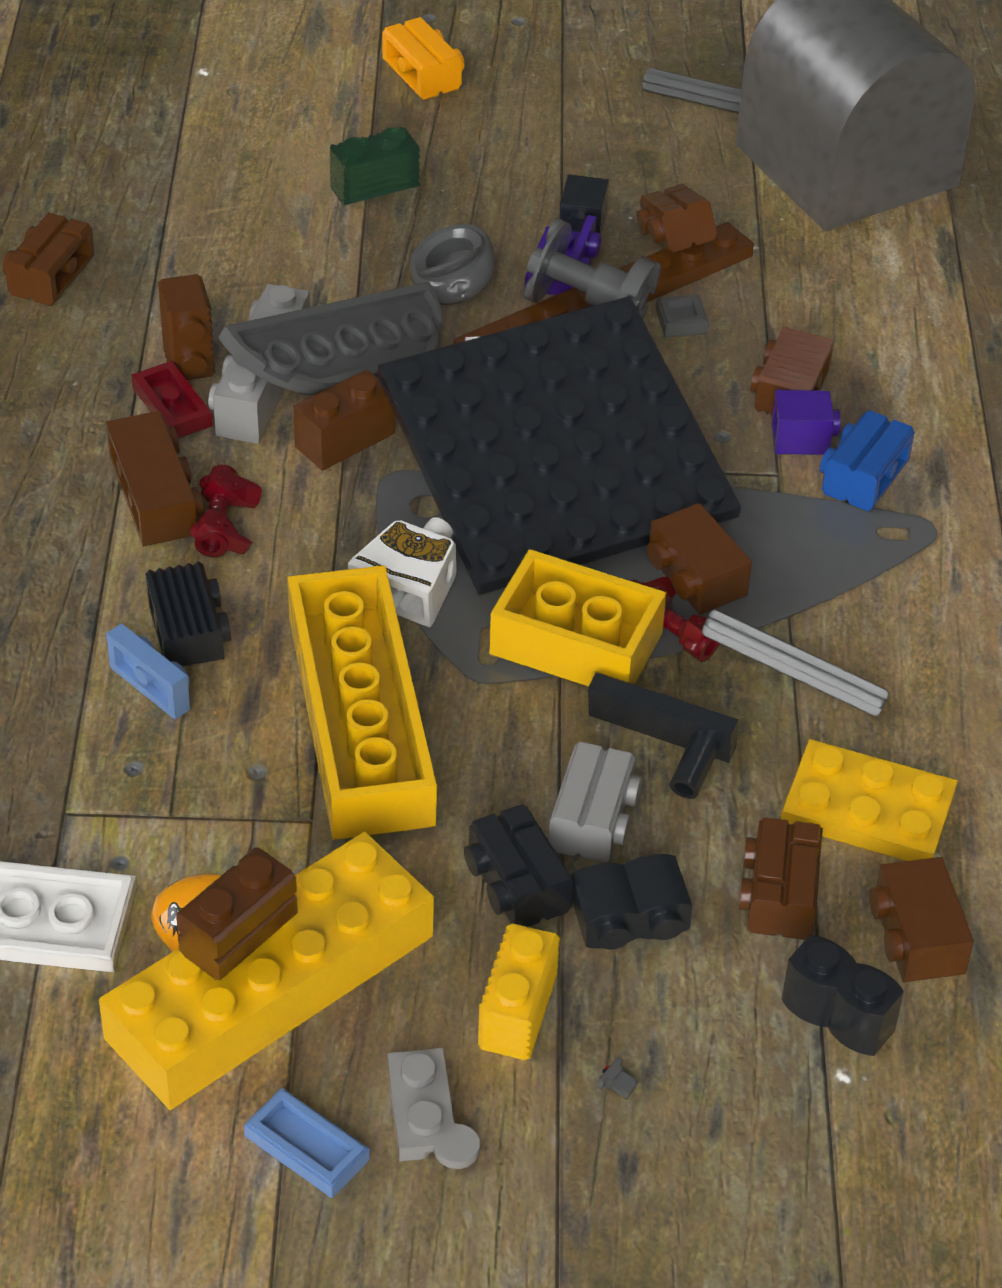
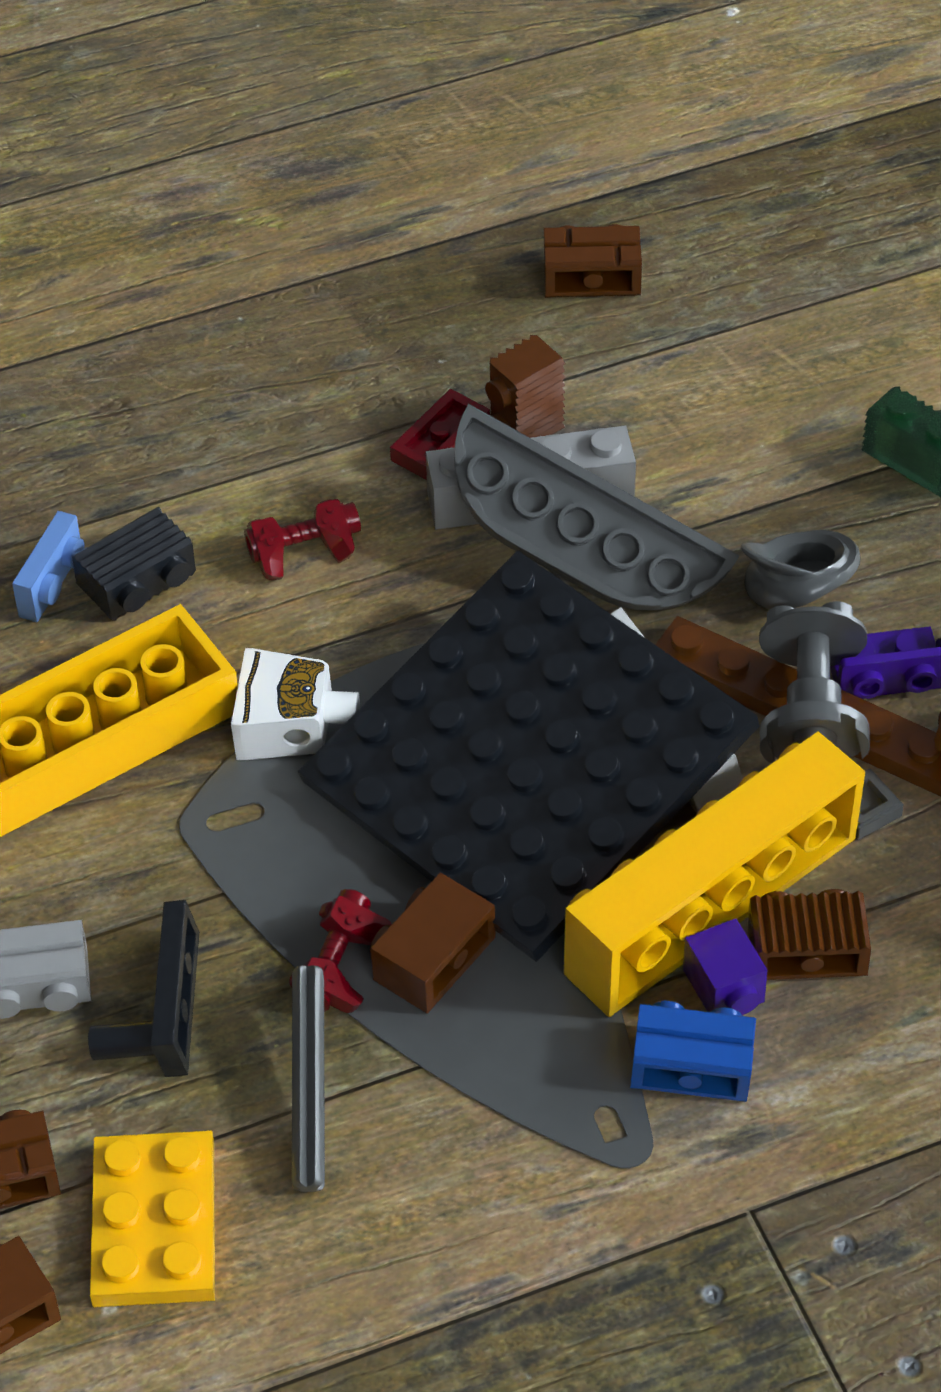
camera: 70 degrees right, 5 degrees up
reddish brown brick [106,410,204,547] -> none
reddish brown brick [293,369,395,471] -> none
yellow brick [489,549,666,687] -> none
none -> yellow brick [564,731,865,1017]

